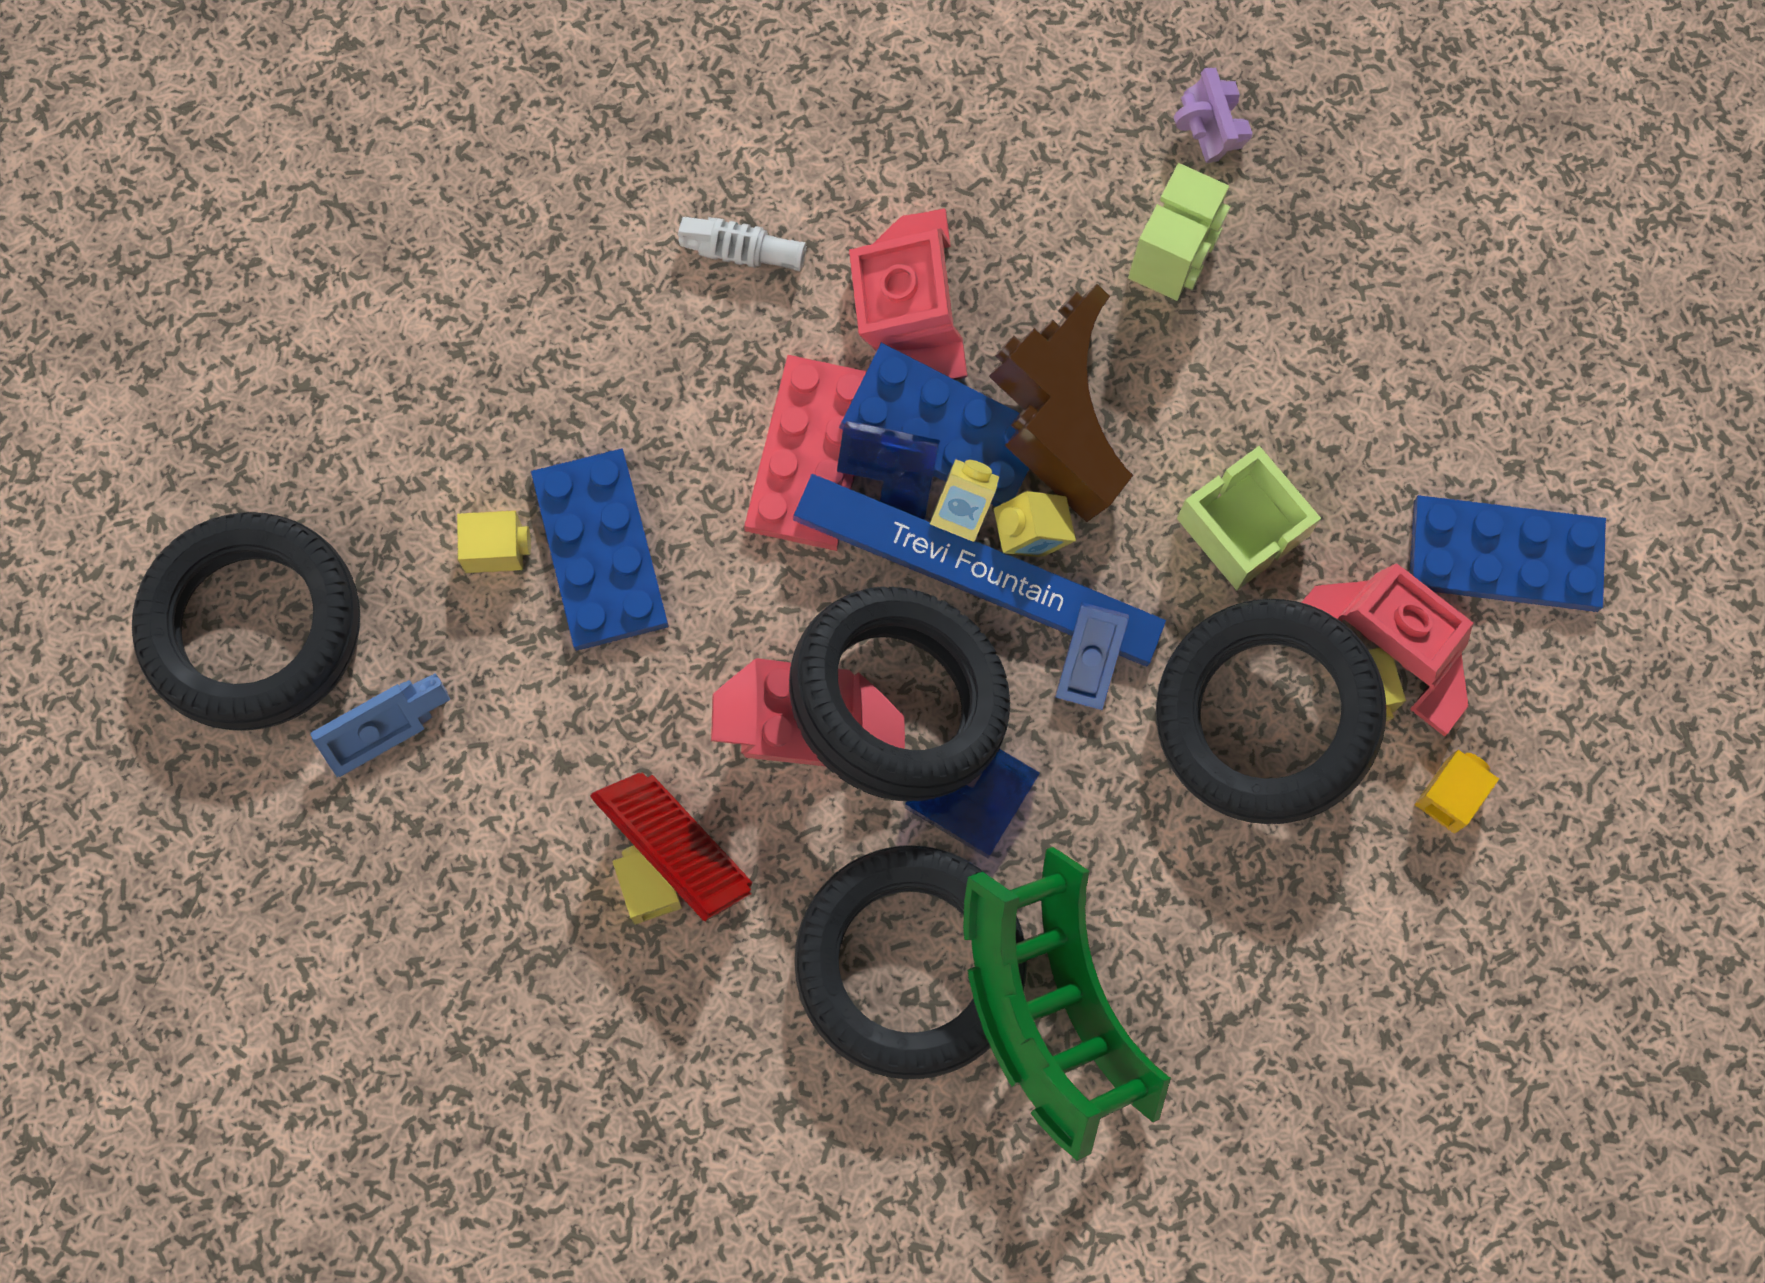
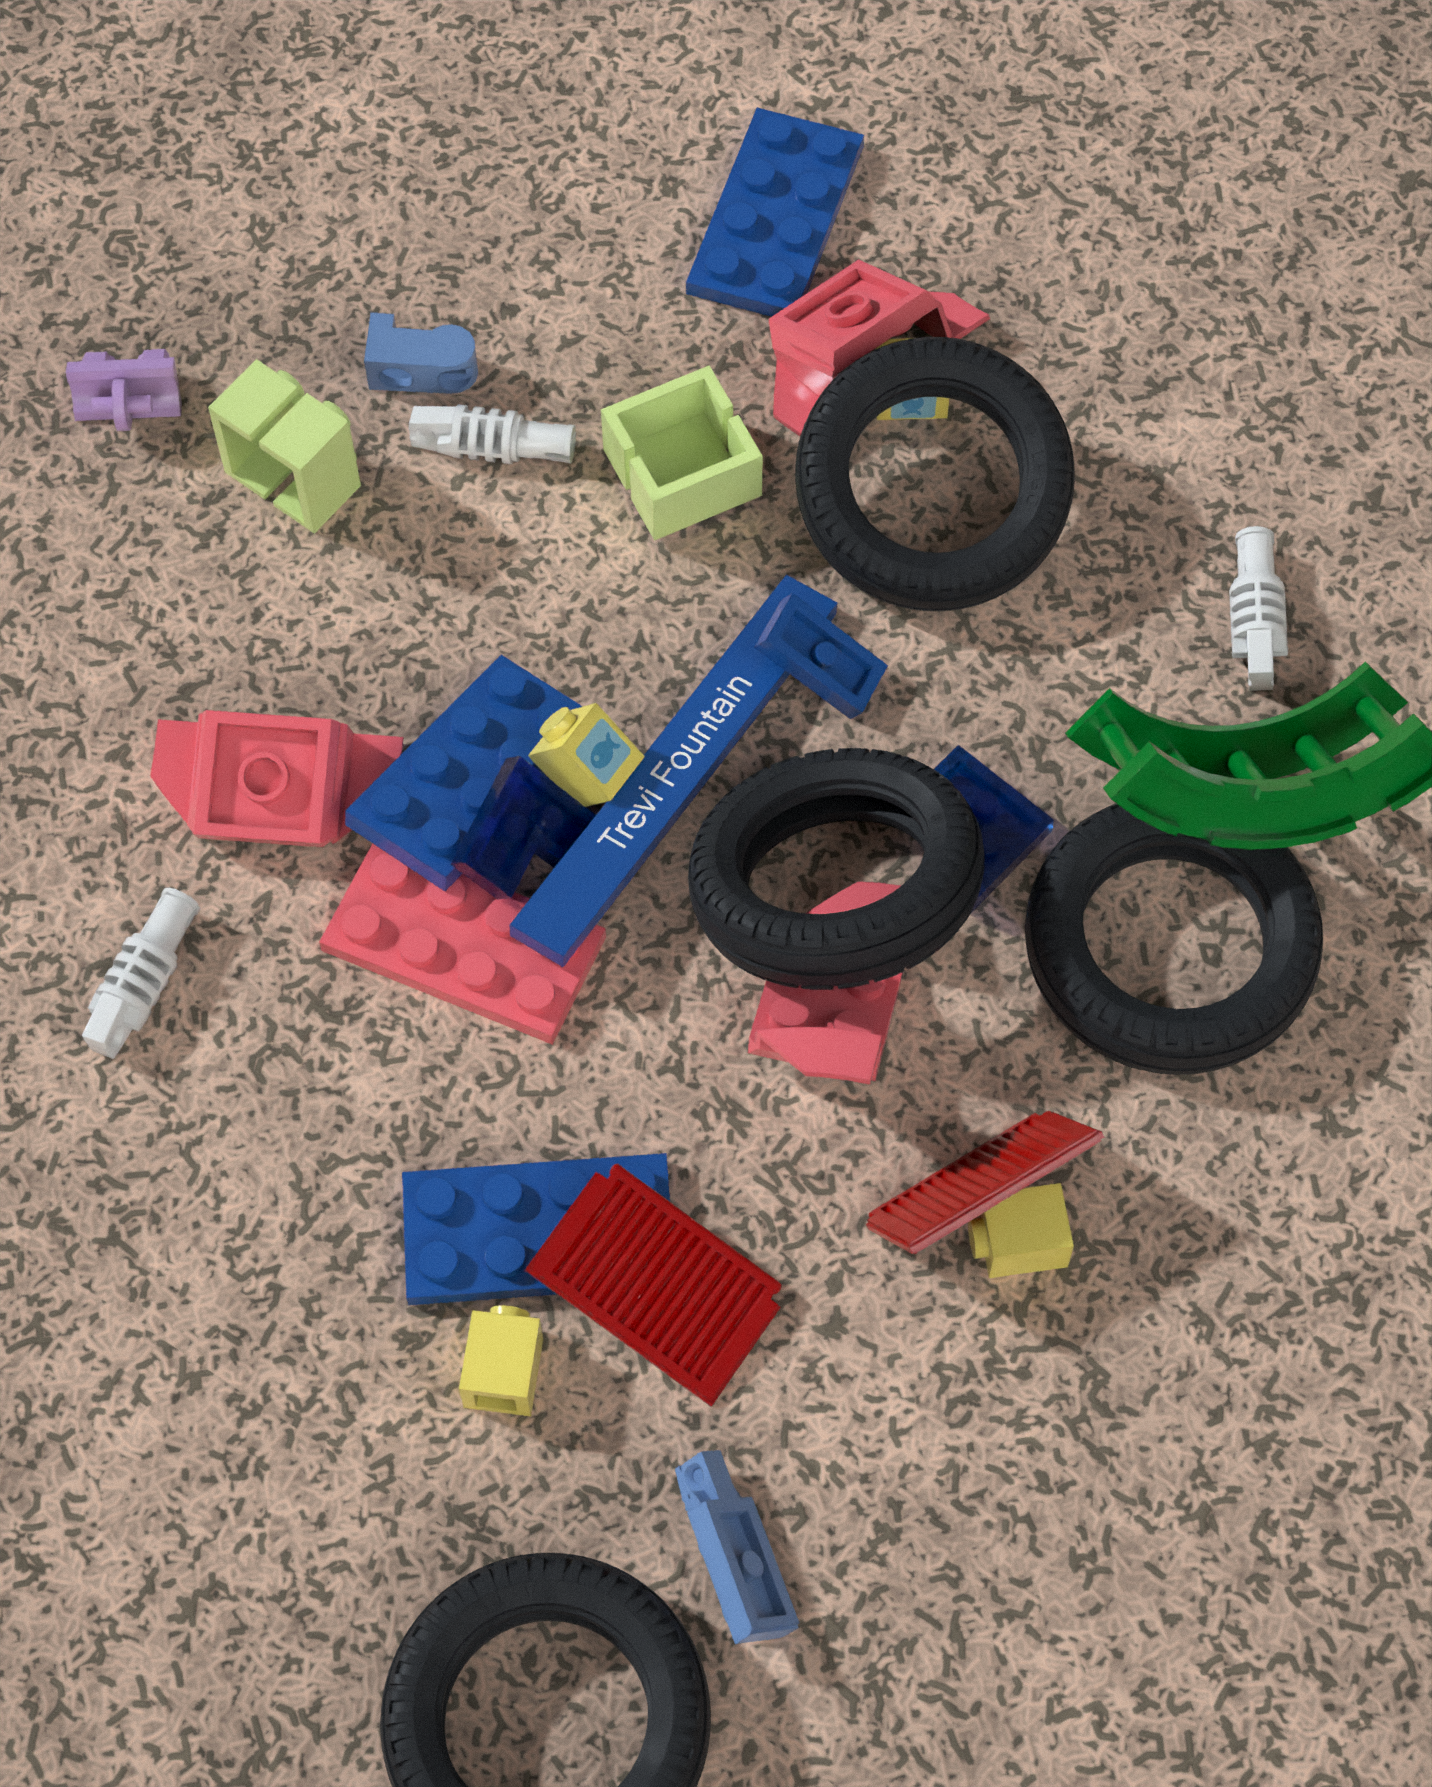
camera: 75 degrees left, 10 degrees down
reddish brown arch [989,284,1134,522] -> none
light yellow brick [993,491,1076,557] -> none
yellow brick [1414,749,1499,834] -> none
none -> medium blue leg [364,313,478,394]
none -> white hinge [409,404,576,464]
none -> red window [525,1163,782,1407]
none -> white hinge [1229,526,1288,691]

